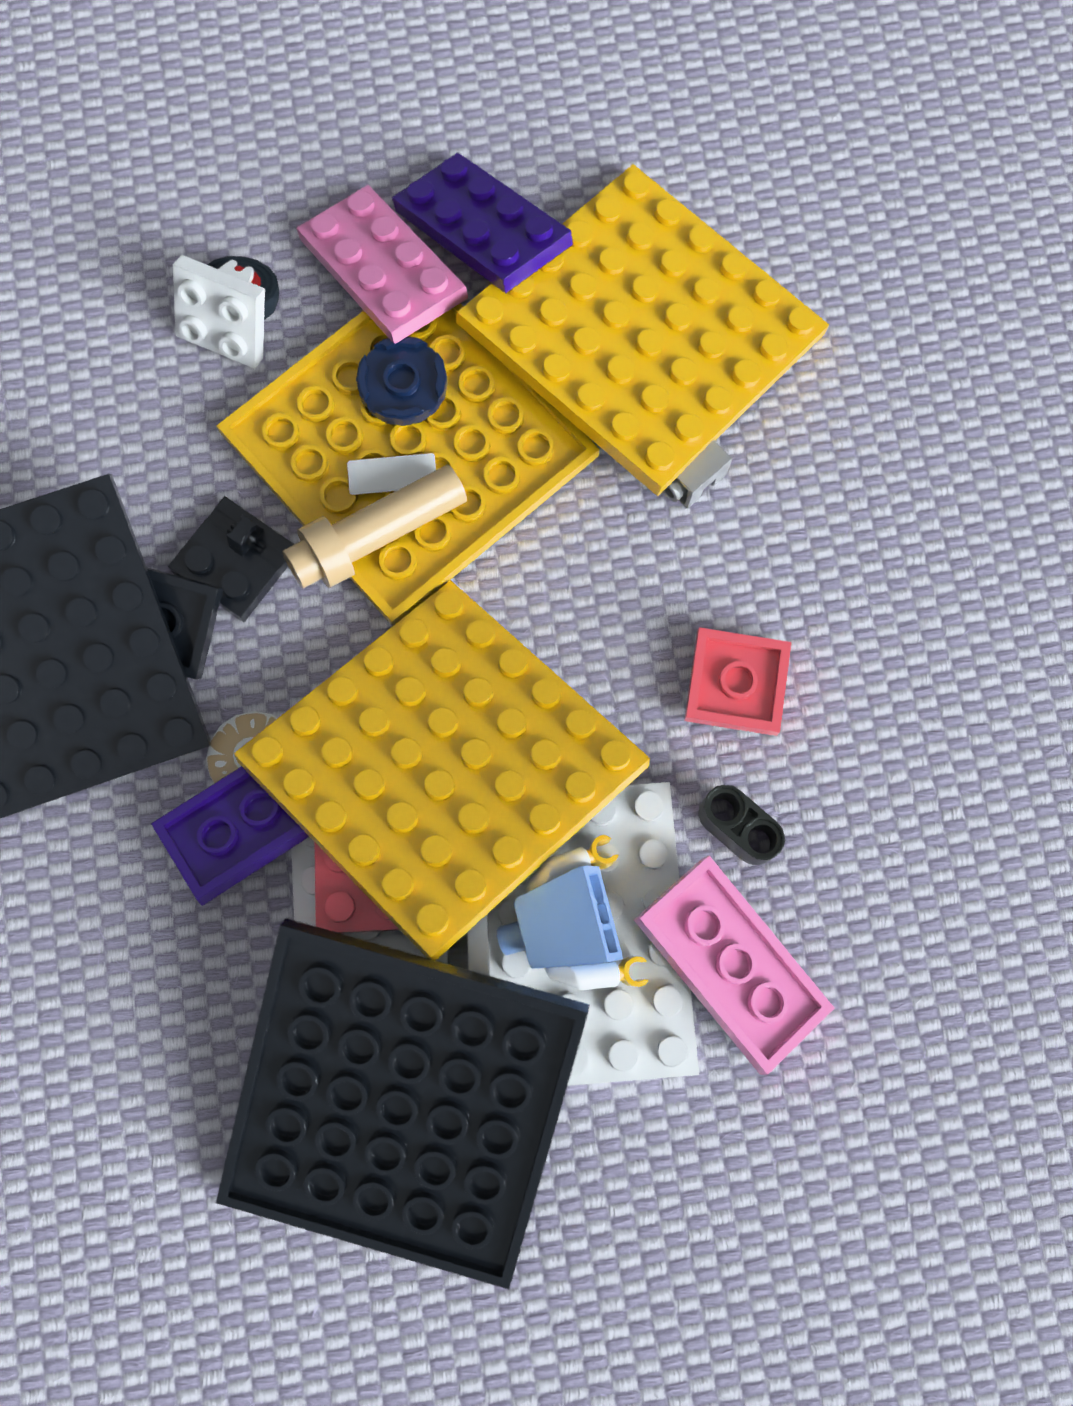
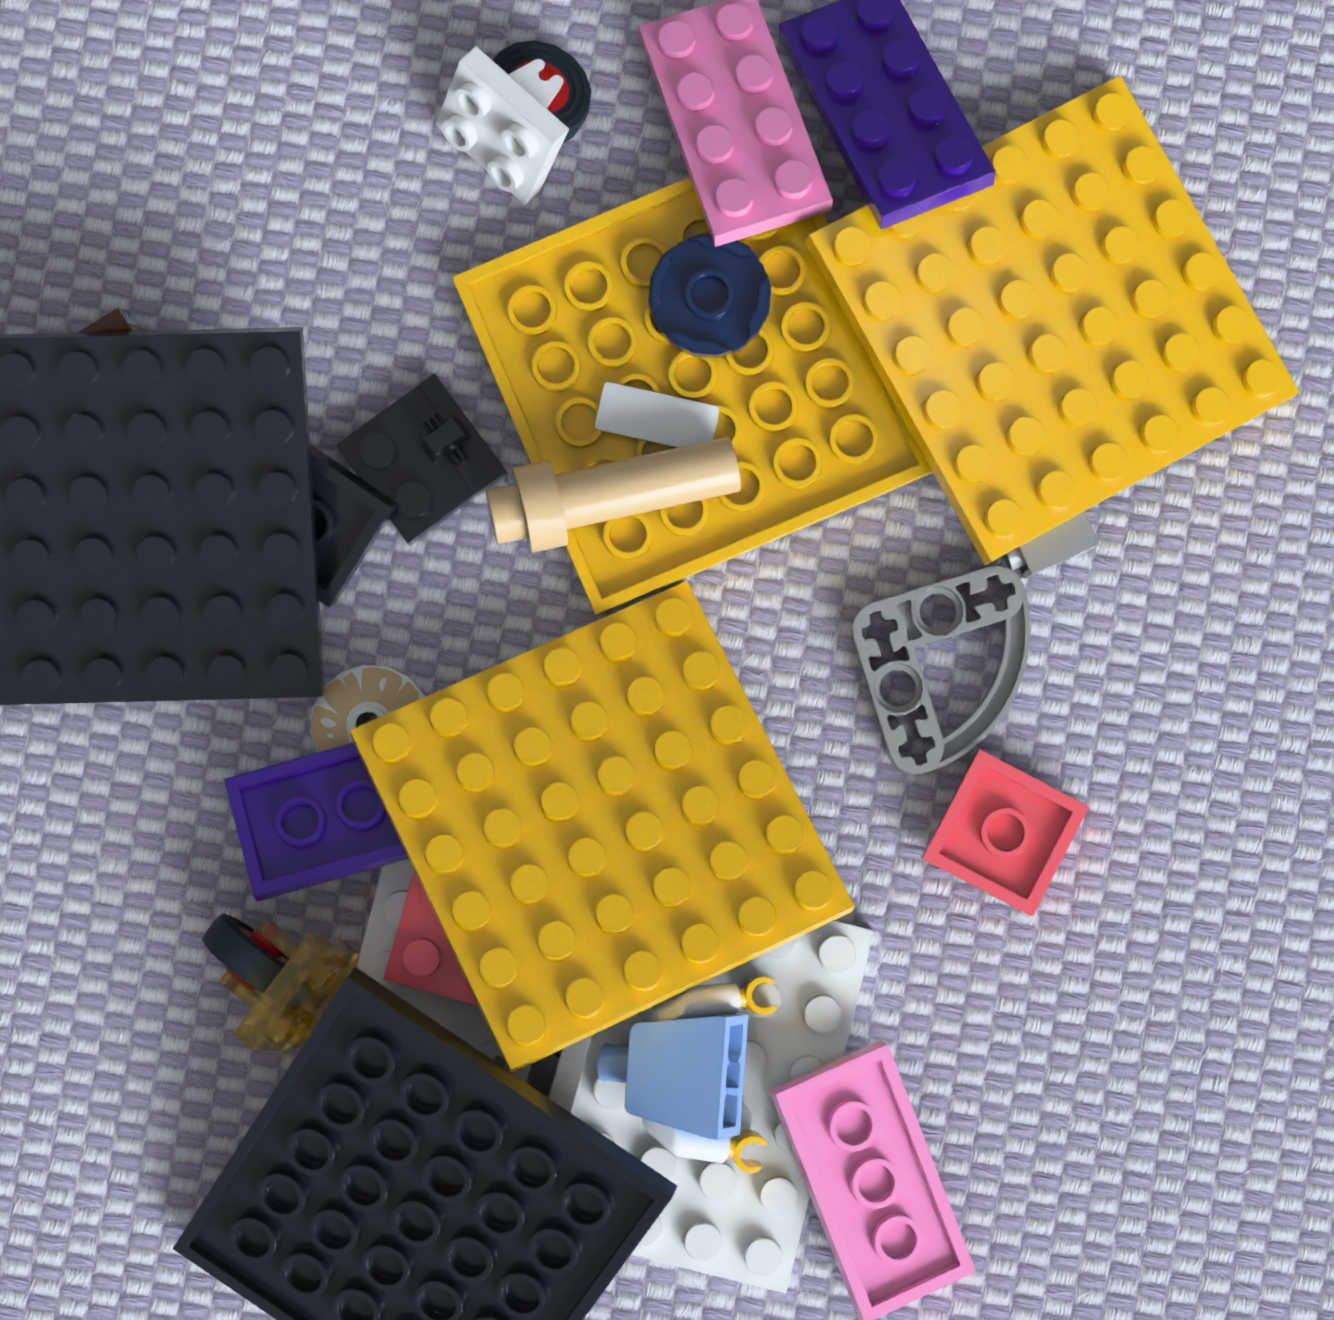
camera: 20 degrees right, 10 degrees up
pearl dark grey beam [698,785,785,865] -> none
none -> clear yellow plate [202,914,360,1052]
none -> light grey beam [850,566,1031,775]

